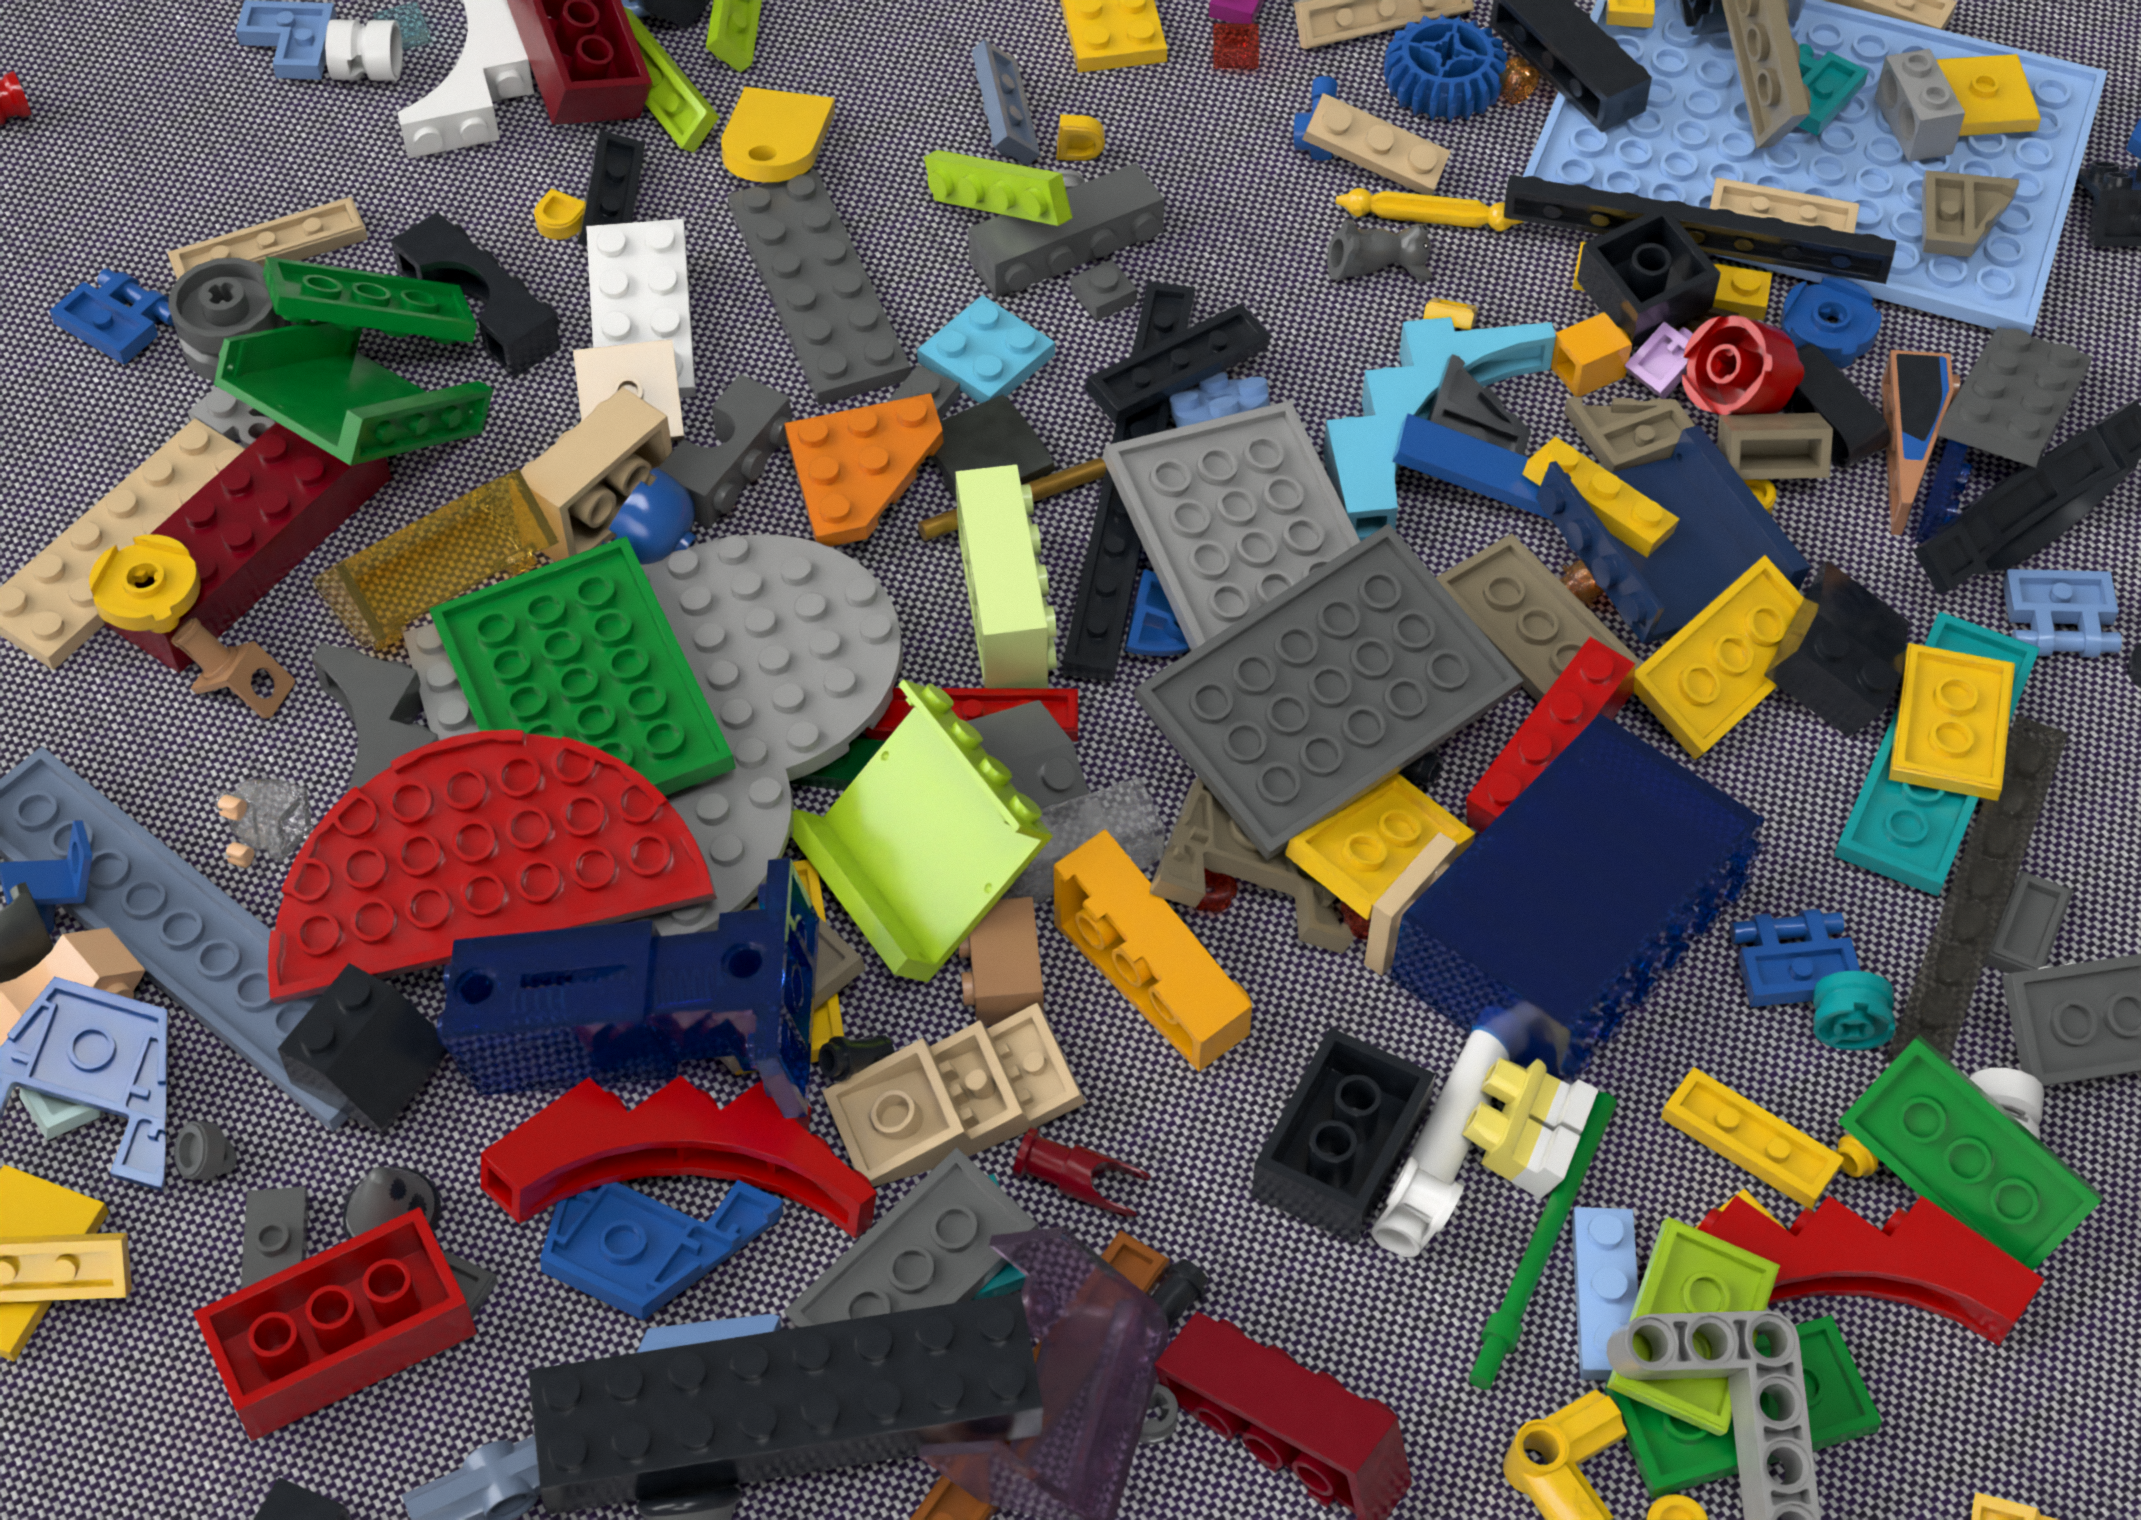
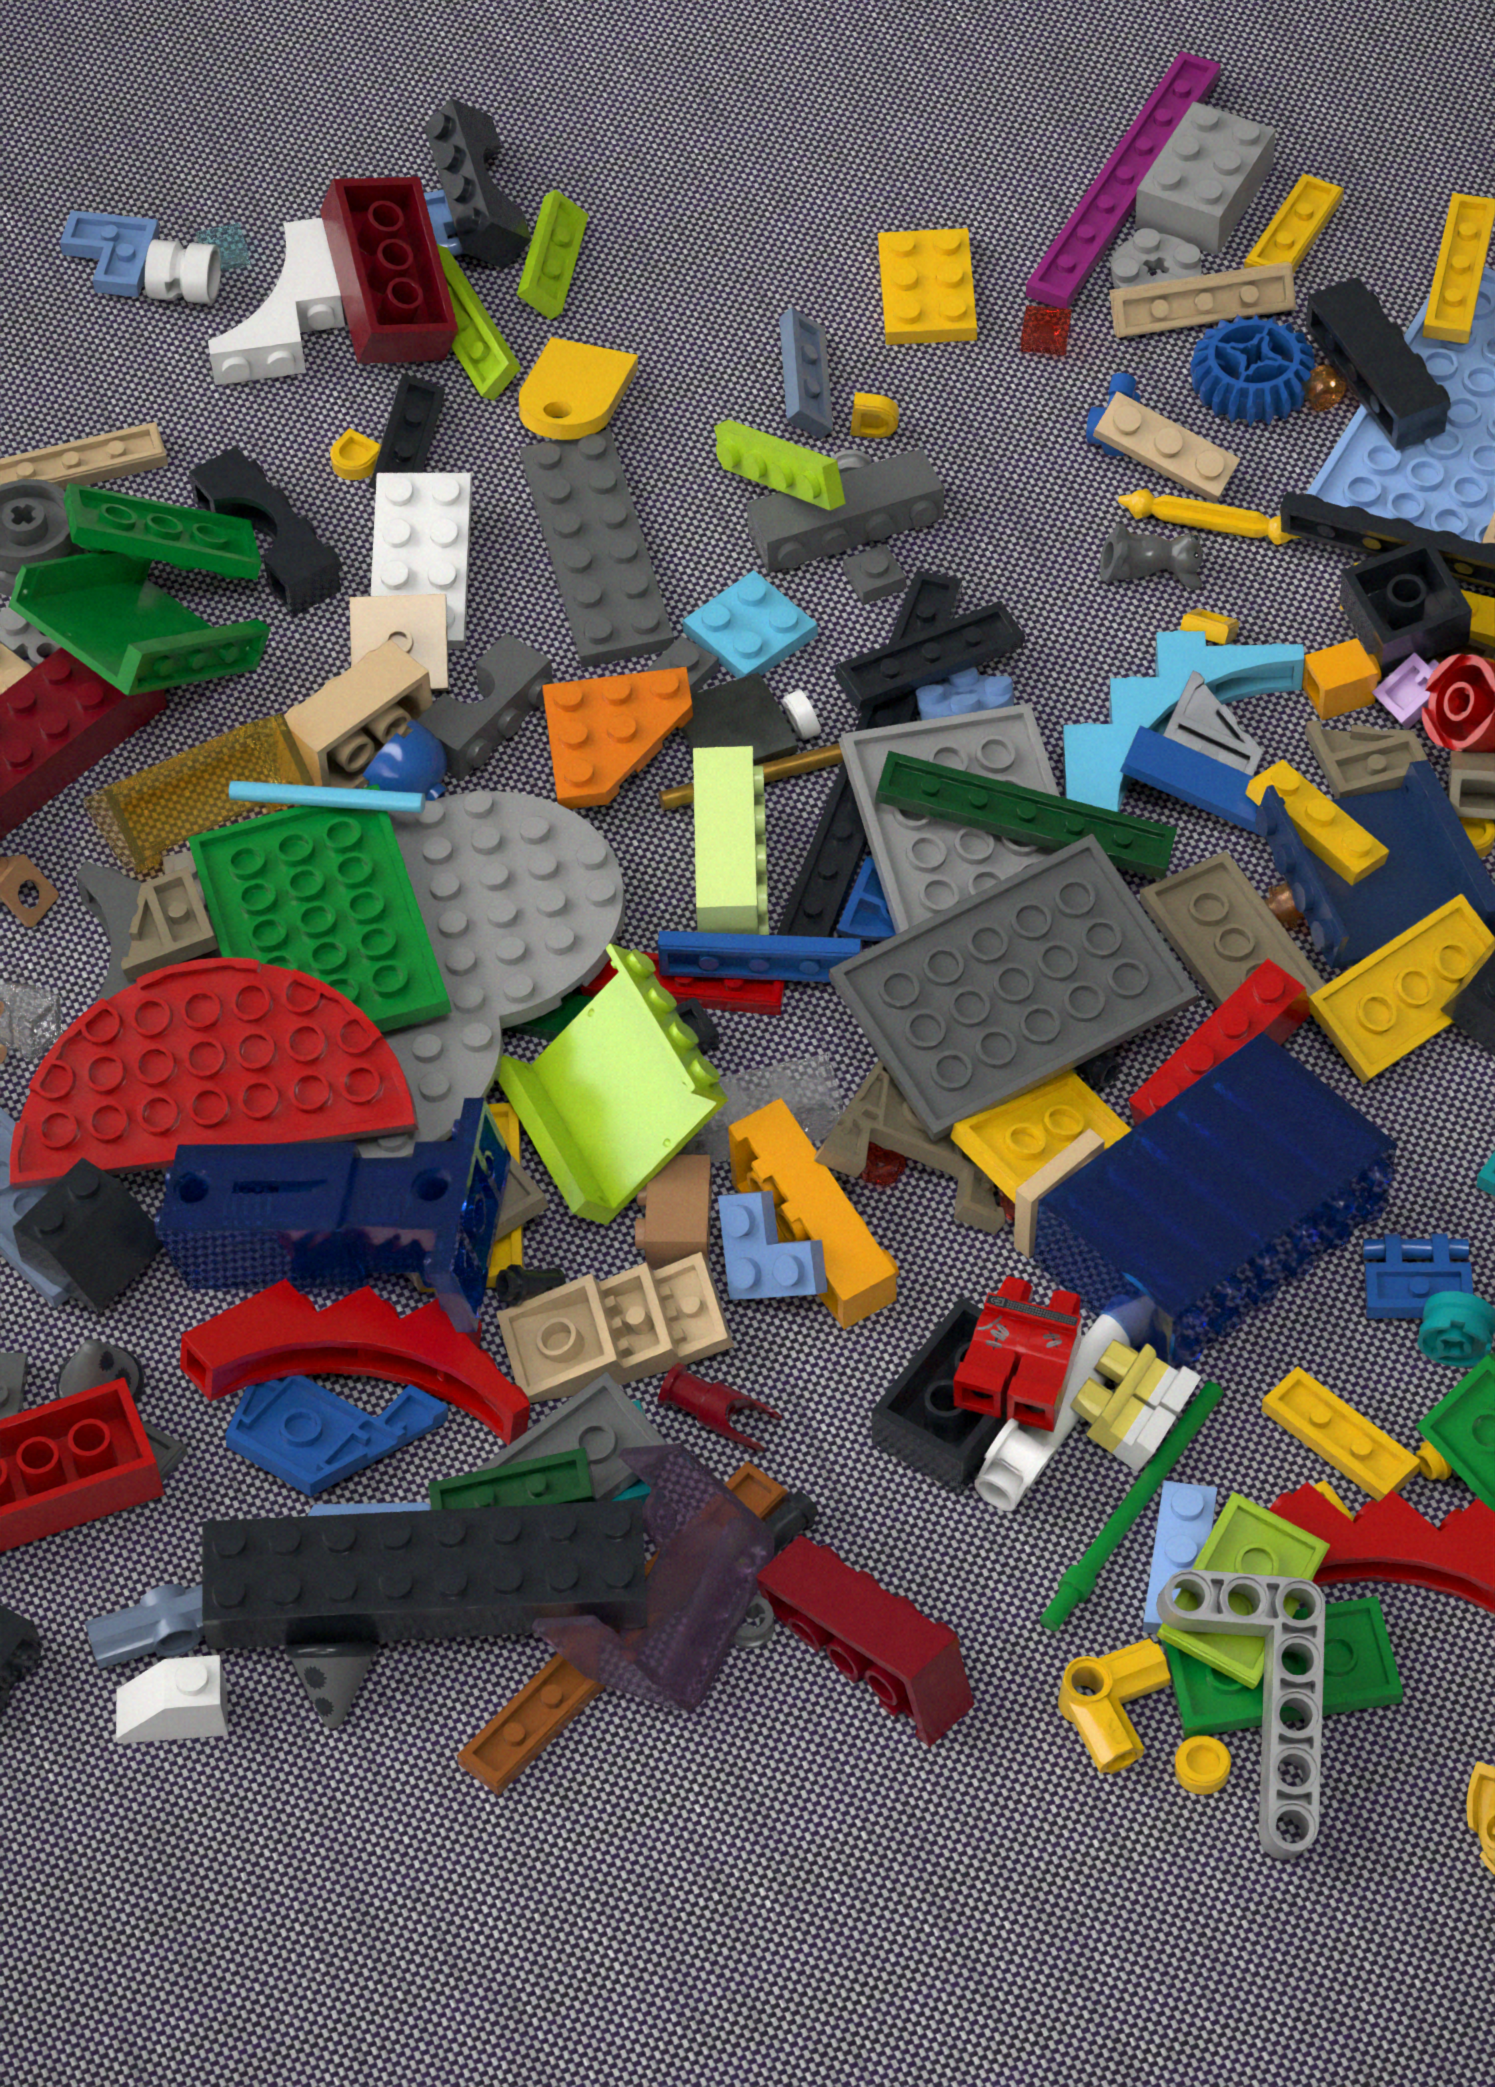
camera: 10 degrees right, 0 degrees up
dark grey slope [966,700,1089,812] -> none
none -> dark tan wing [121,866,219,982]
none -> medium azure bar [229,781,426,813]
none -> dark green plate [428,1447,597,1510]
none -> blue tile [658,931,861,982]
none -> medium blue plate [718,1190,828,1300]
none -> white tile [783,689,821,740]
none -> dark green plate [875,751,1177,879]
none -> red hips [953,1276,1082,1433]

